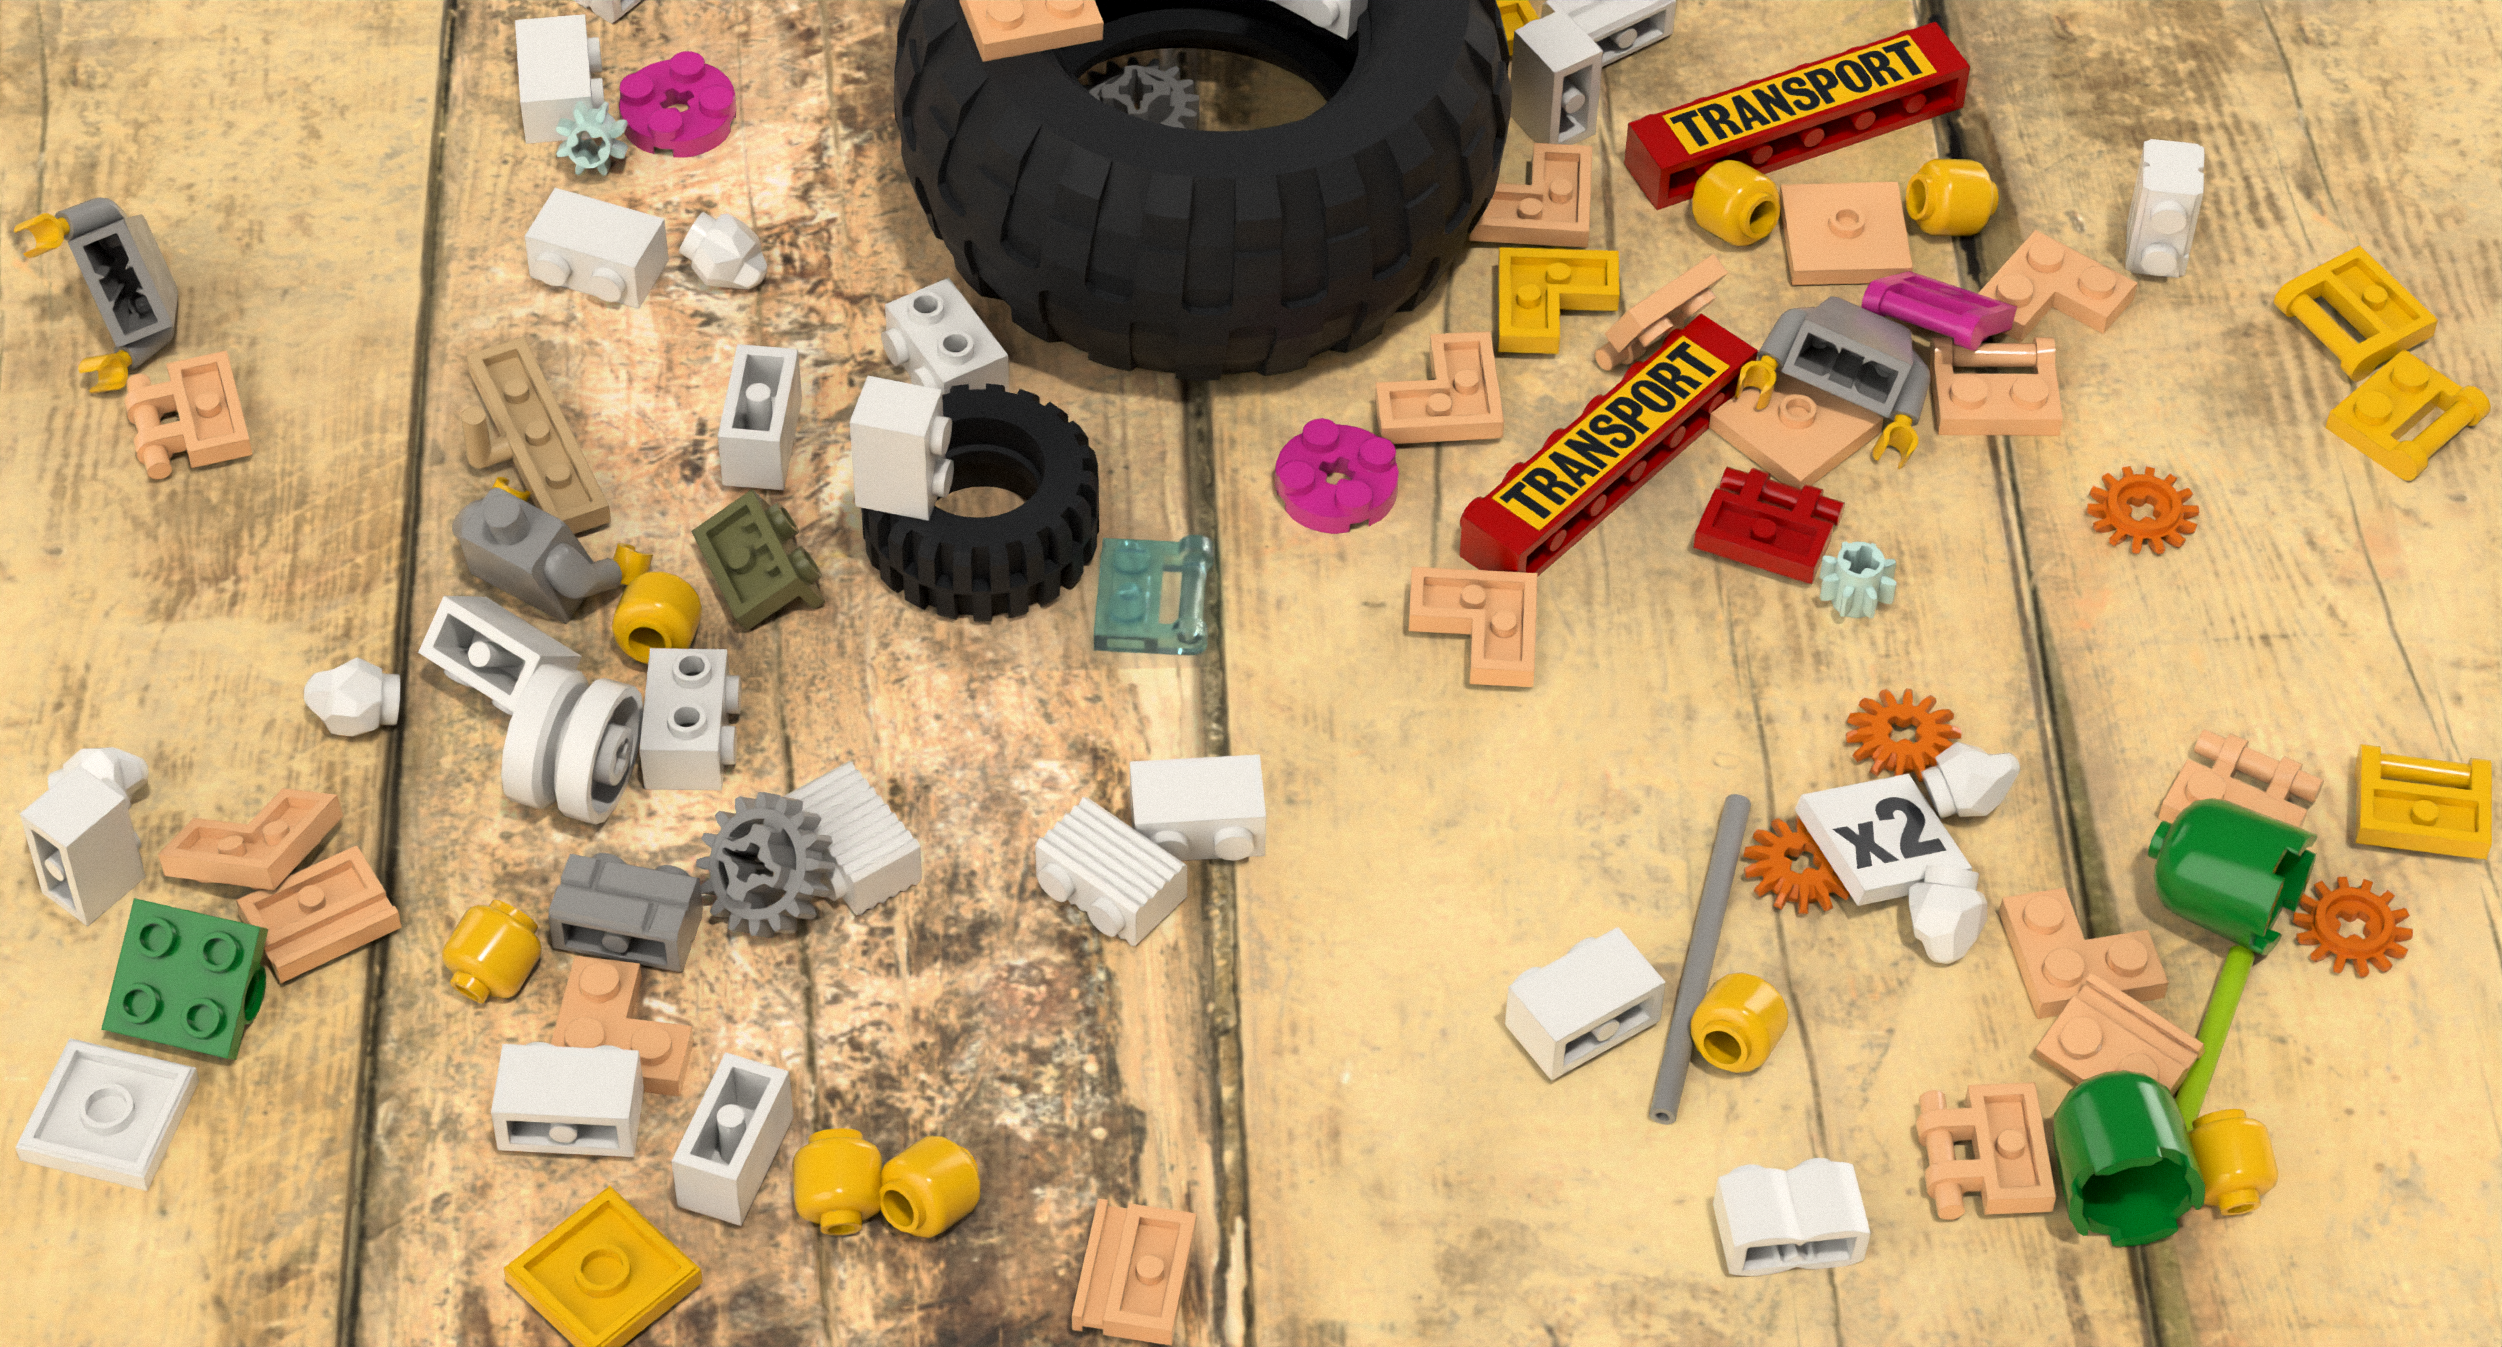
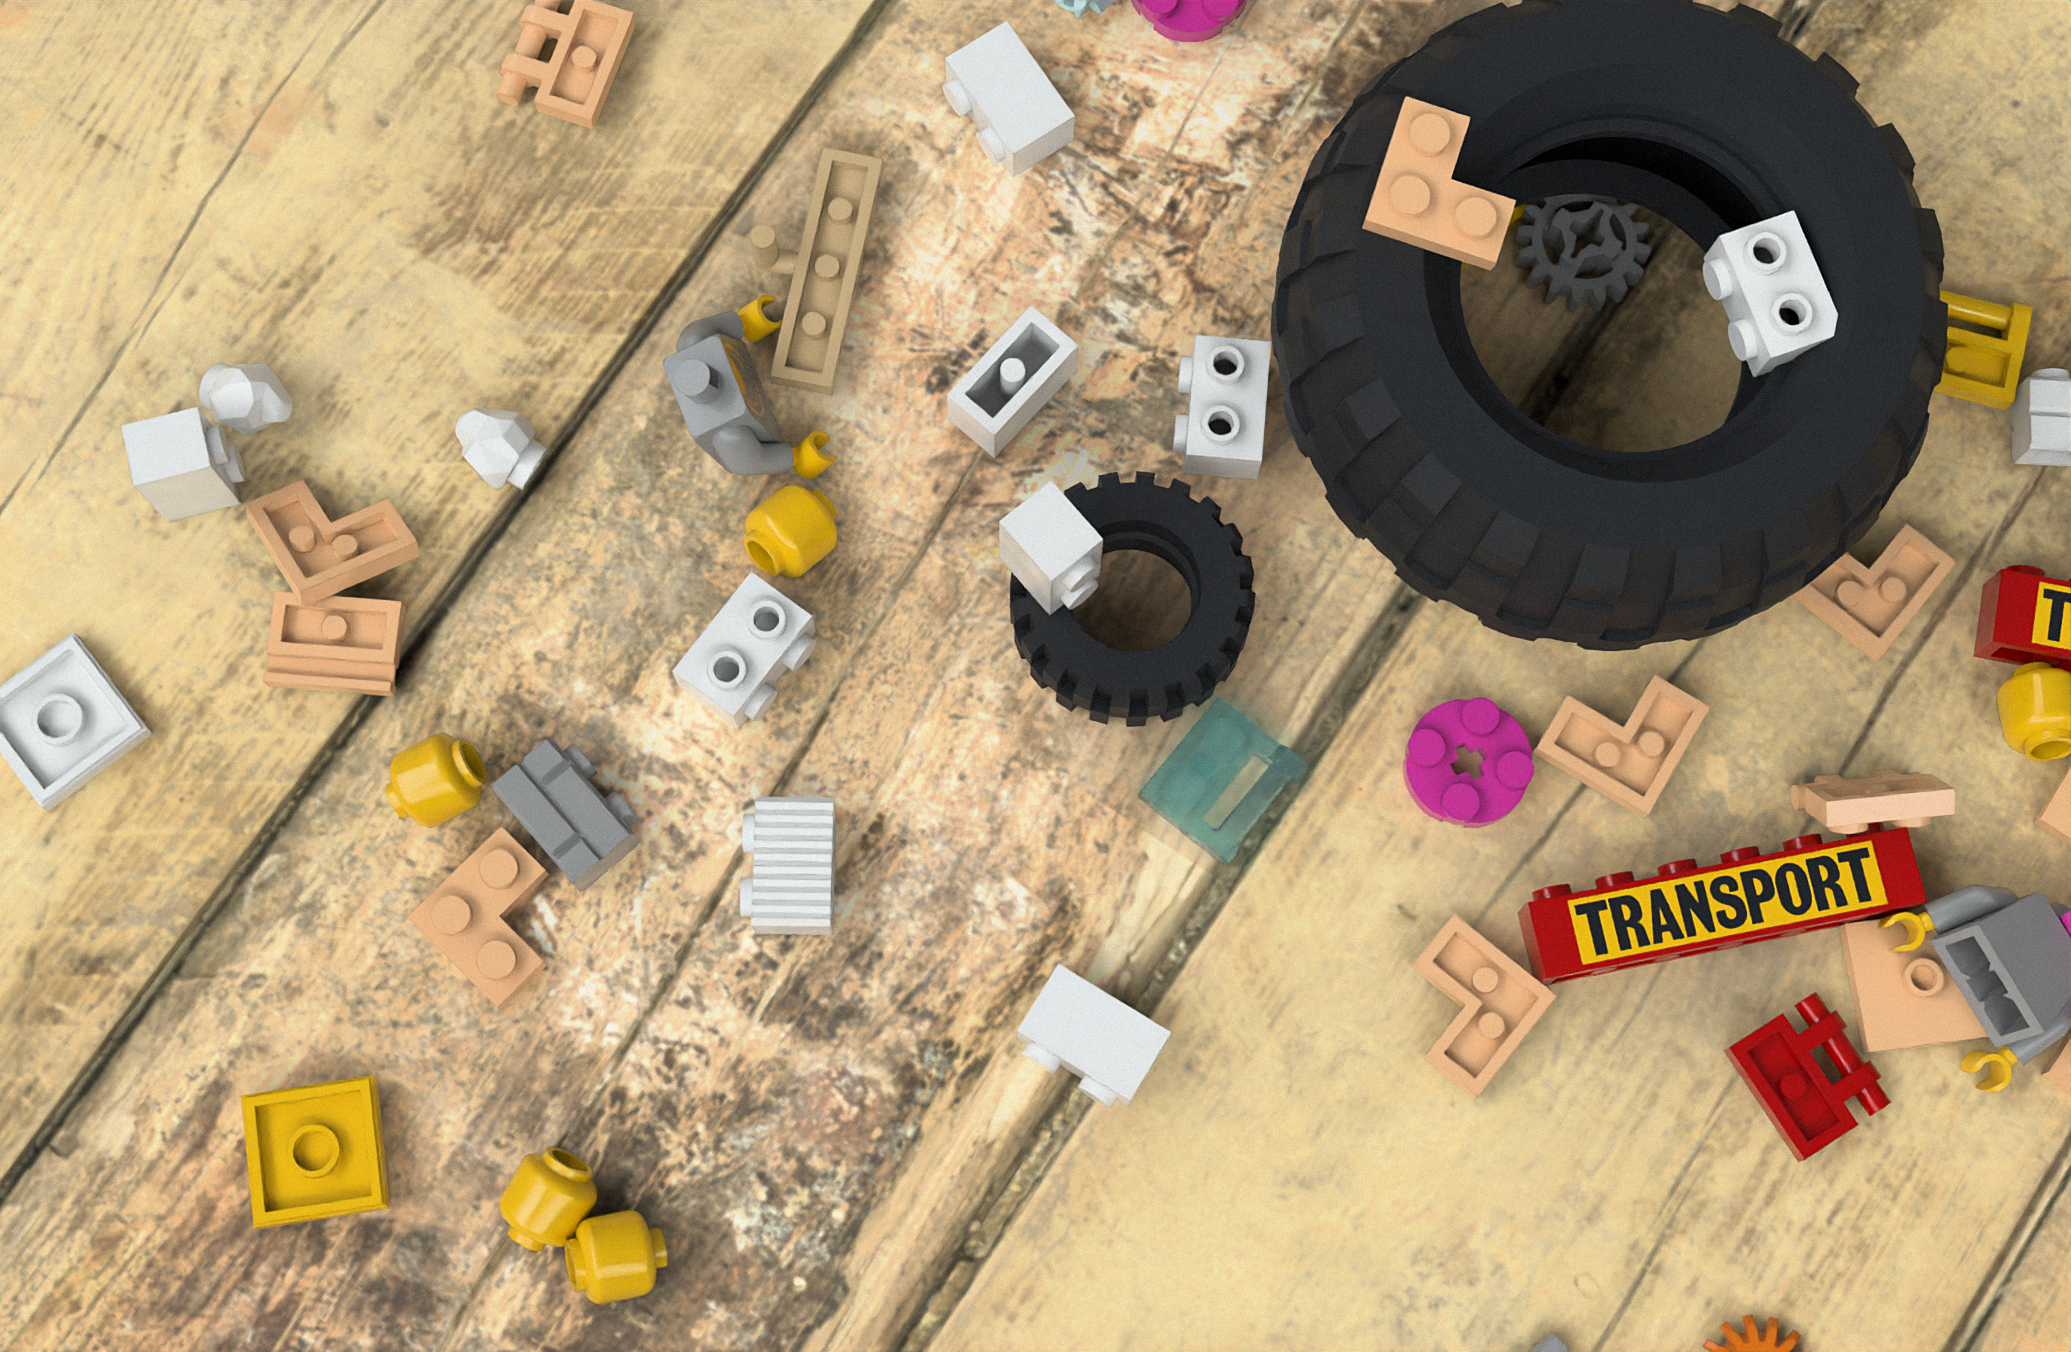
camera: 35 degrees right, 25 degrees up
green plate [101,898,269,1060] -> none
white brick [418,596,582,715] -> none
white brick [491,1042,644,1157] -> none
white wheel [501,663,643,825] -> none
white brick [671,1052,793,1226] -> none
white rock [679,212,767,290] -> none
olive bracket [691,489,825,630] -> none
light grey gear [696,792,836,938] -> none
white brick [1035,797,1187,946] -> none
yellow plate [1498,247,1620,354] -> none
white brick [1510,9,1603,145] -> none
light aqua gear [1819,542,1897,618] -> none

